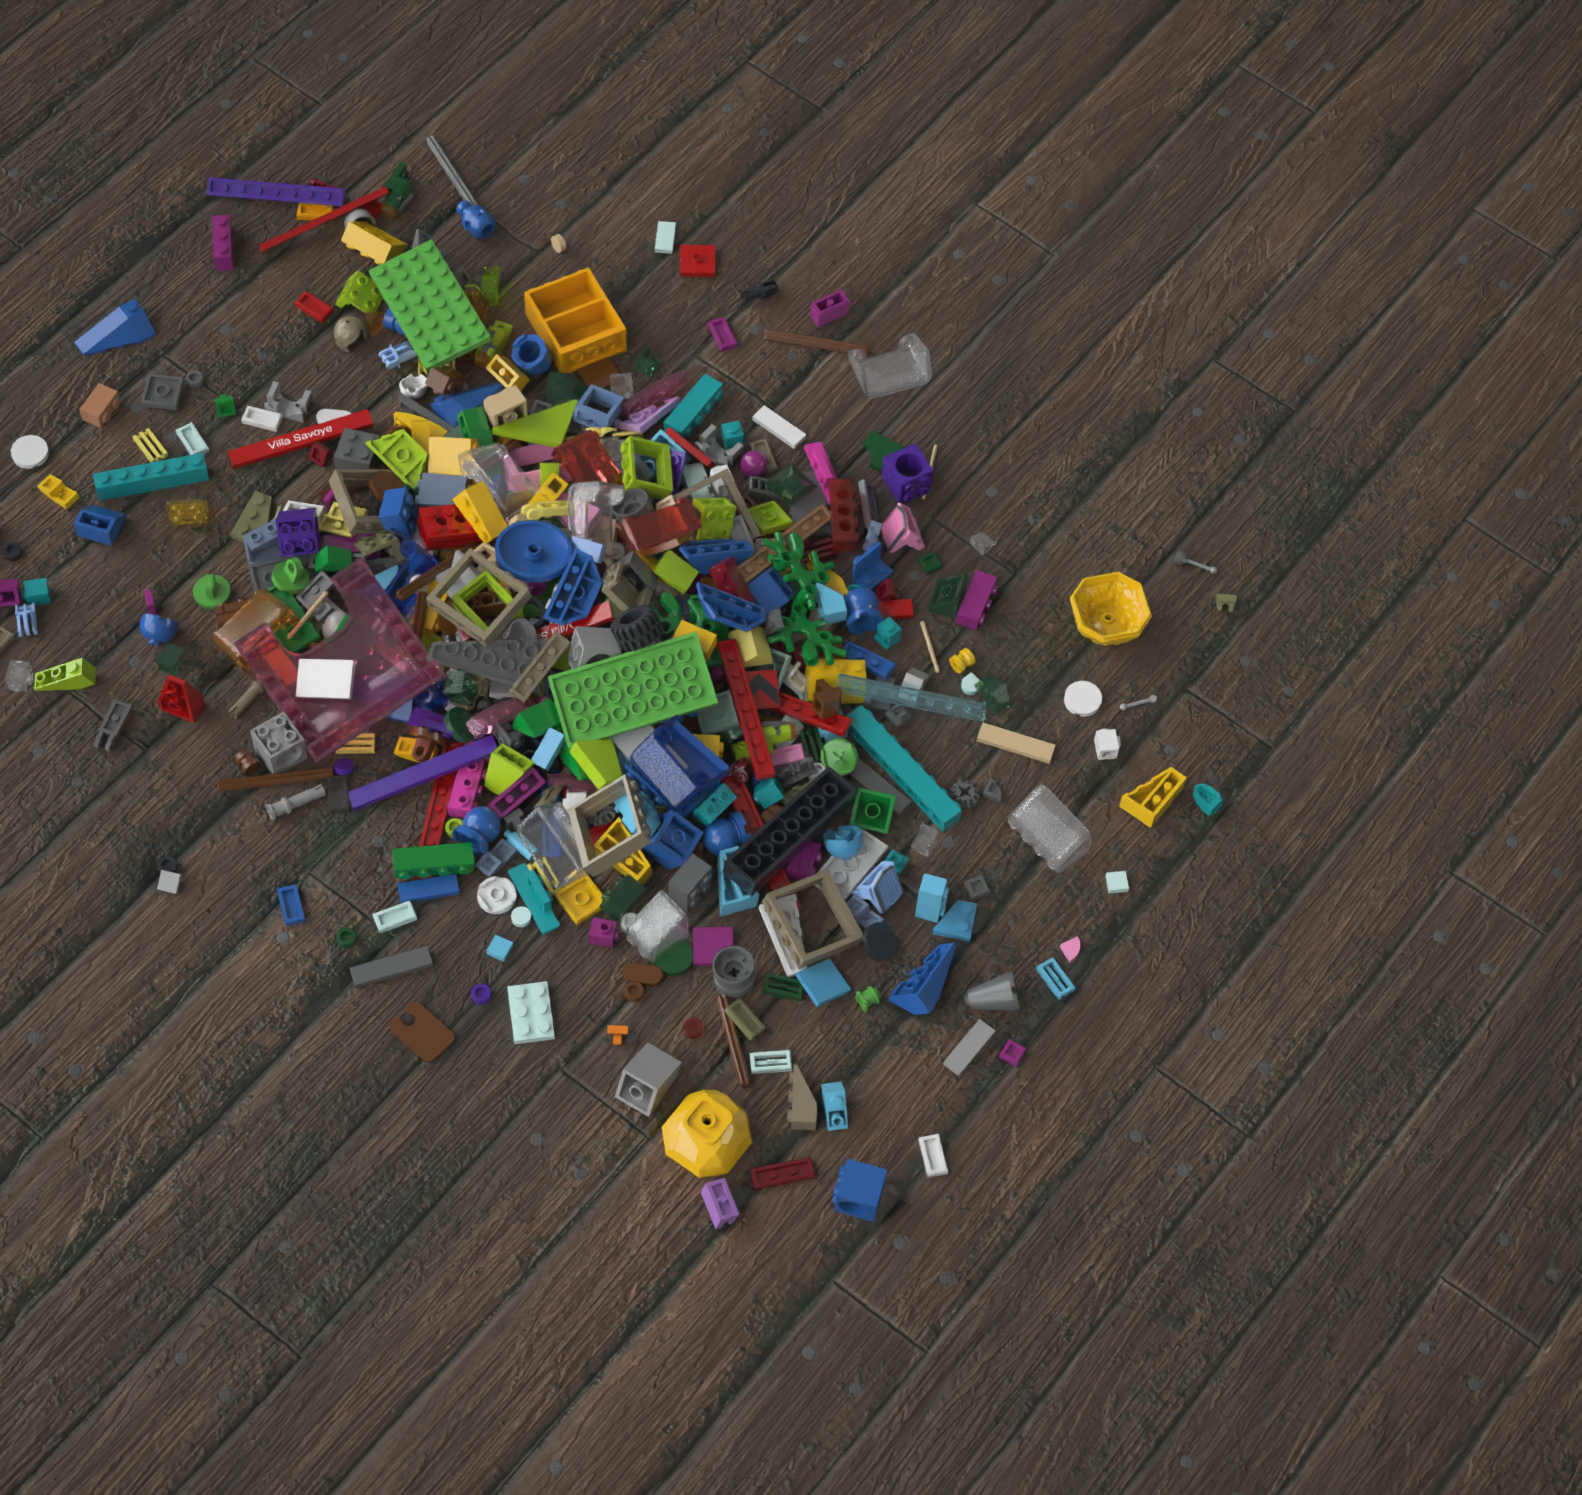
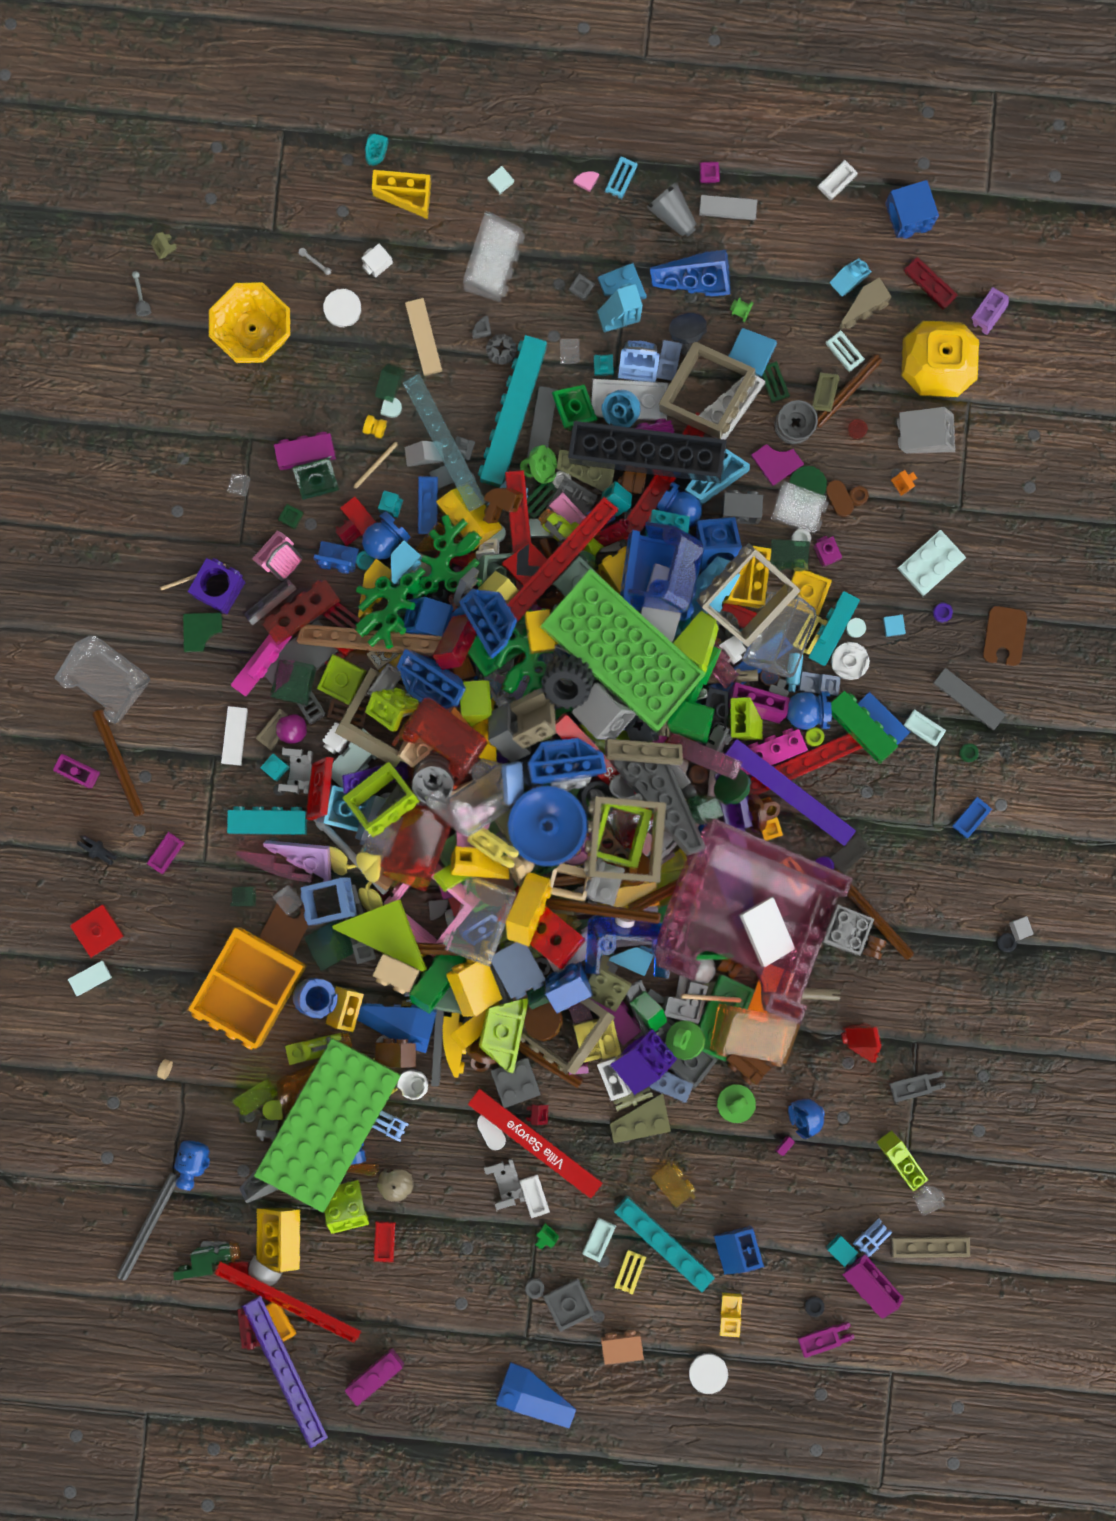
camera: 125 degrees left, 25 degrees up
clear green panel [156,643,184,677] -> none
light grey pin [266,784,326,821] -> none
tile [531,727,566,771] -> none
sand blue hinge [862,520,883,552] -> none

